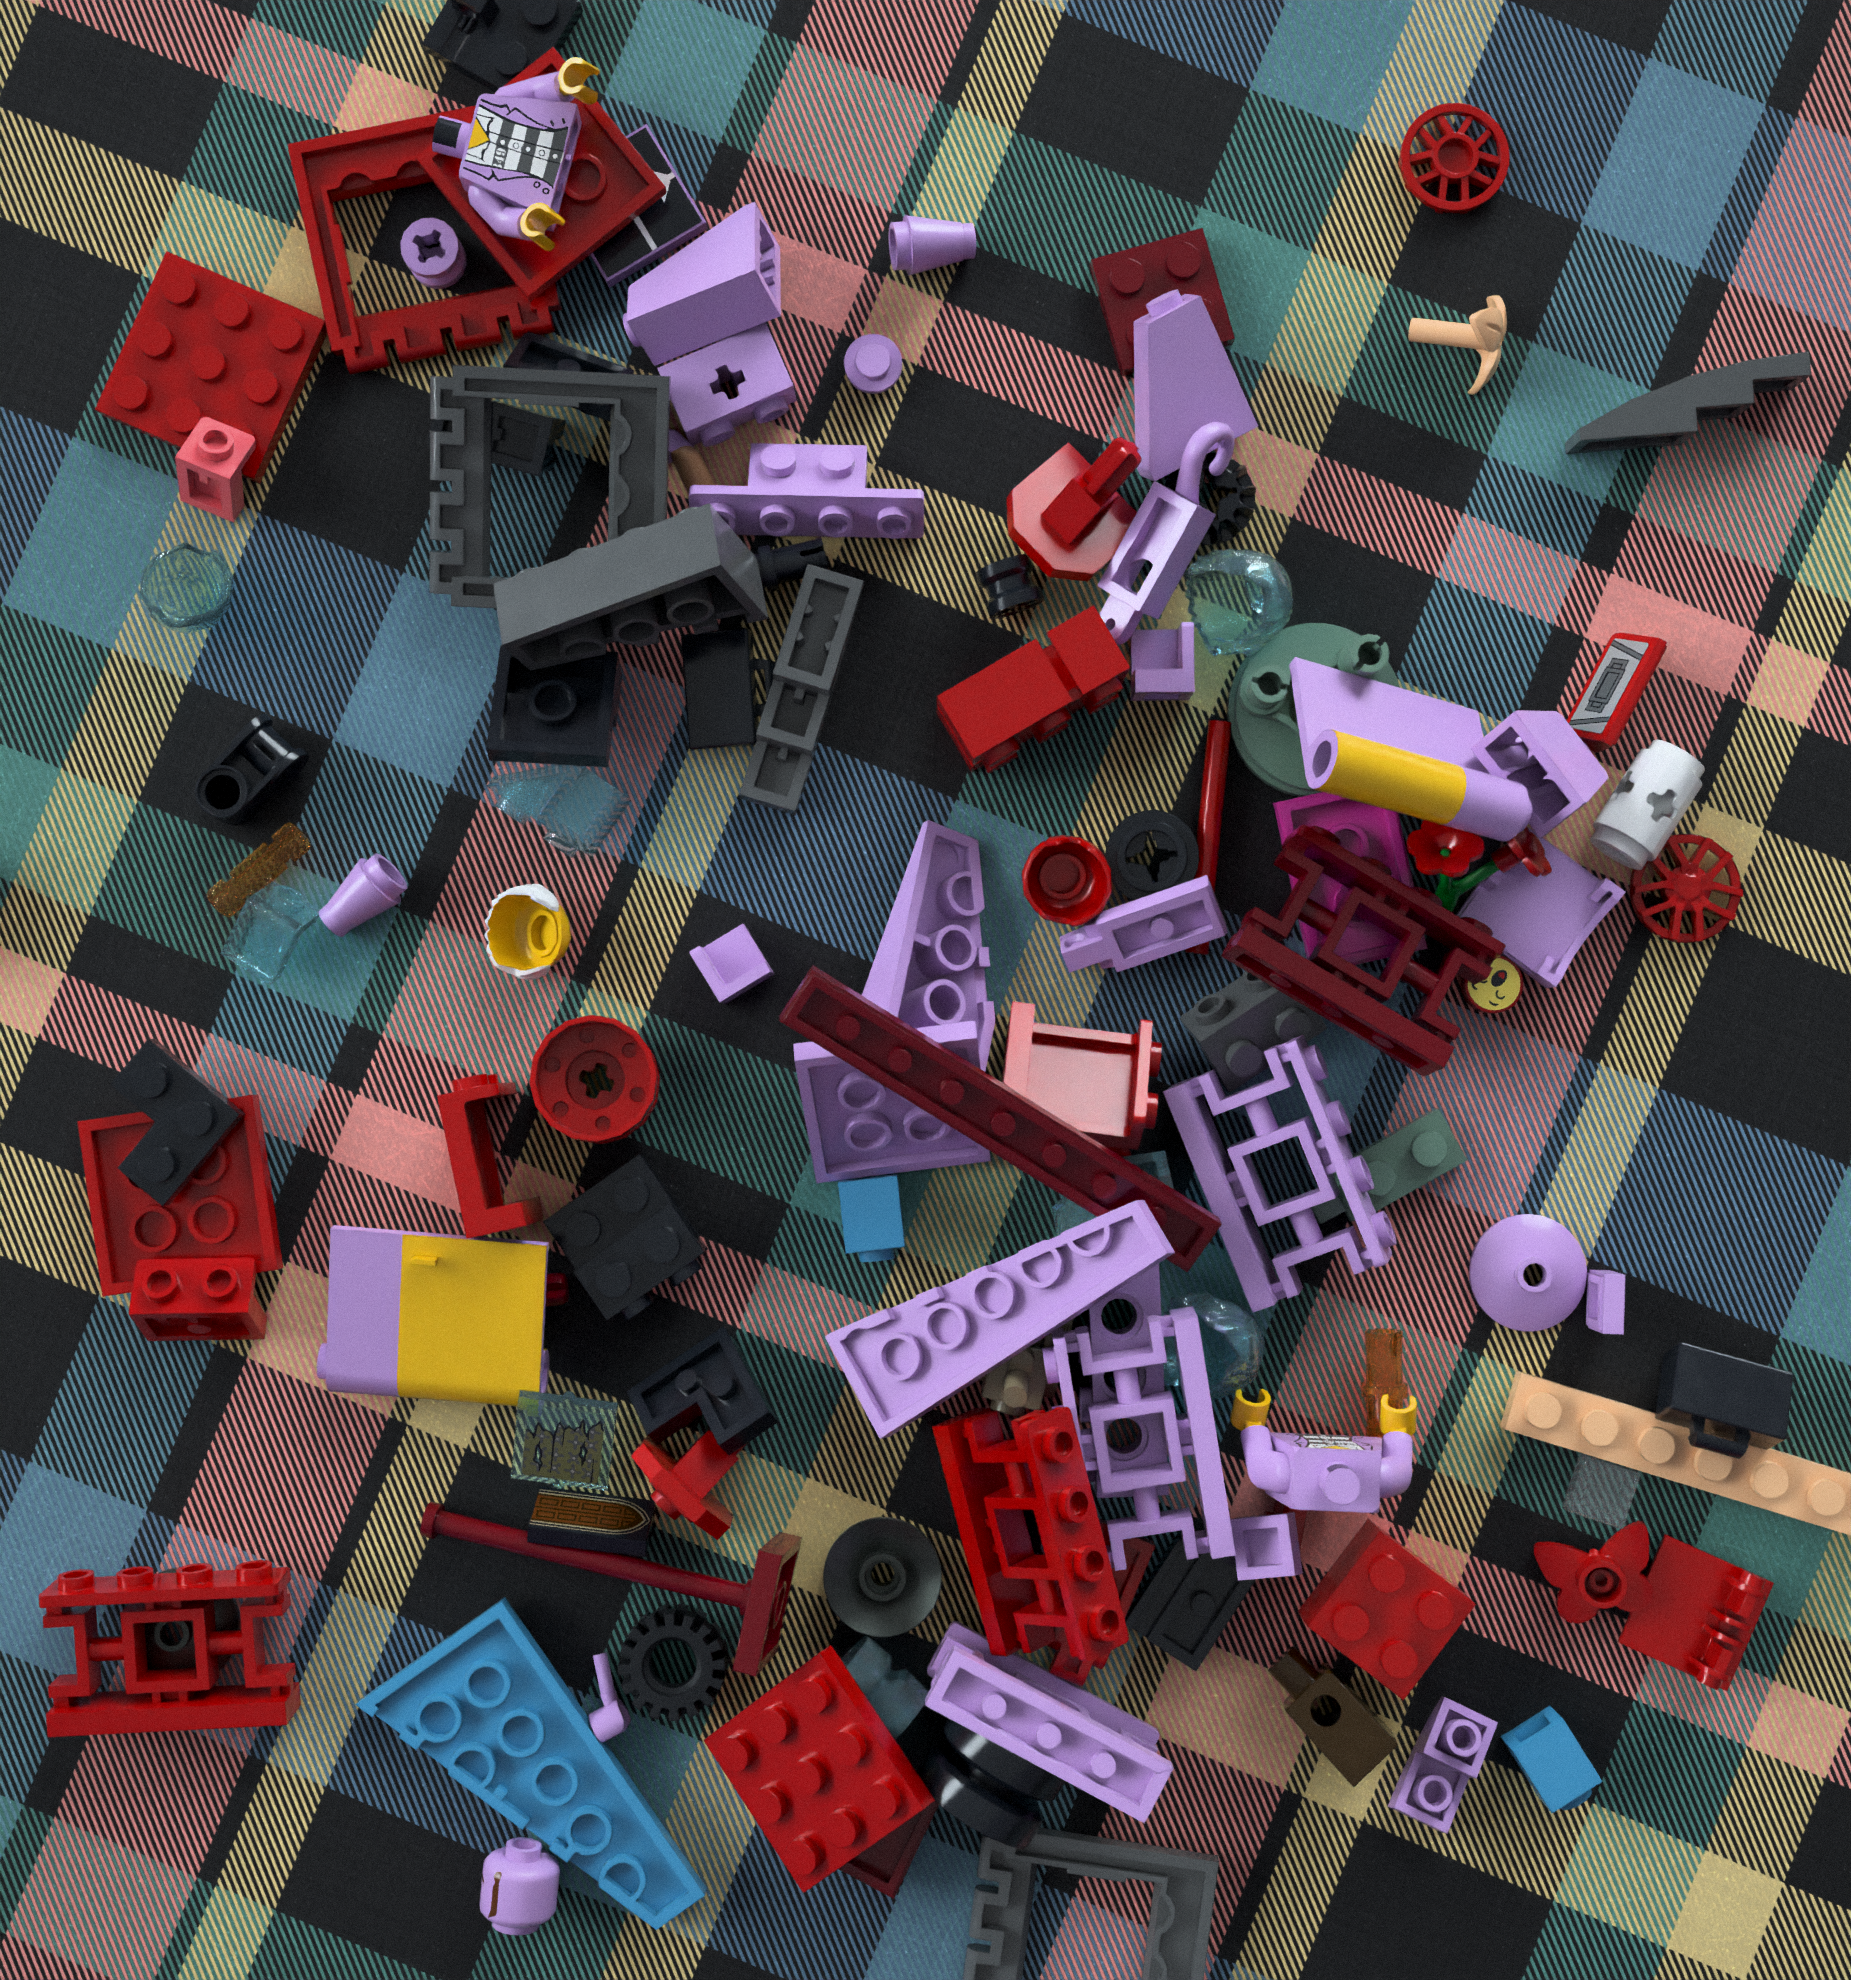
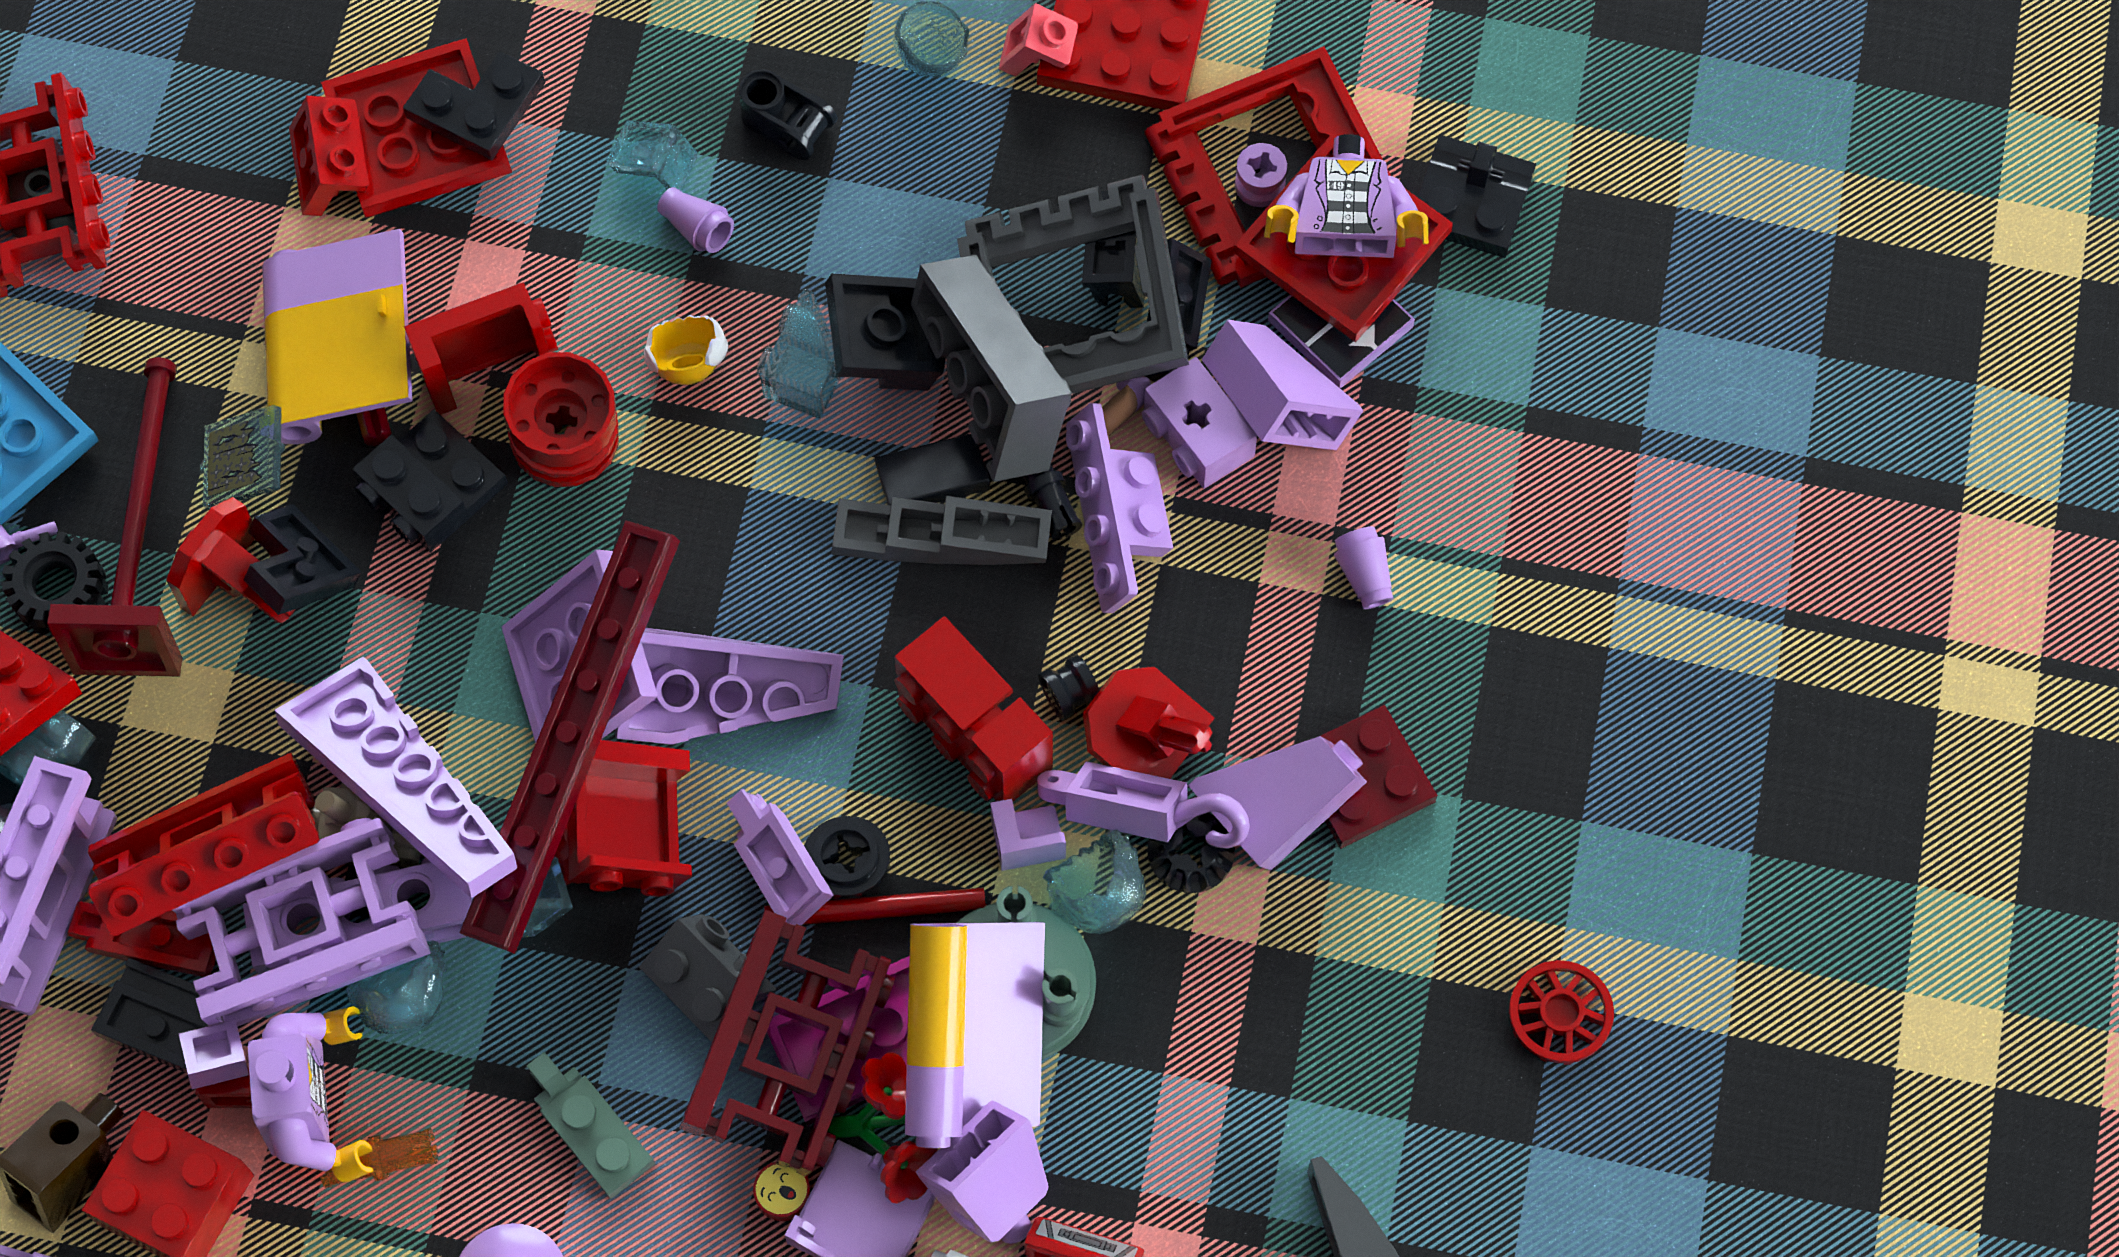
camera: 75 degrees right, 20 degrees down
clear orange axle [206,822,311,917] -> none
tile [527,1486,656,1557] -> none
lavender panel [689,924,774,1004] -> none
pearl dark grey dish [823,1517,942,1637] -> none
dark azure brick [838,1173,905,1262] -> none
lavender plate [844,334,902,394] -> none
red hair [1022,835,1112,927] -> none
lavender fence [1163,1035,1397,1313] -> none
light nougat plant [1408,295,1507,395] -> none

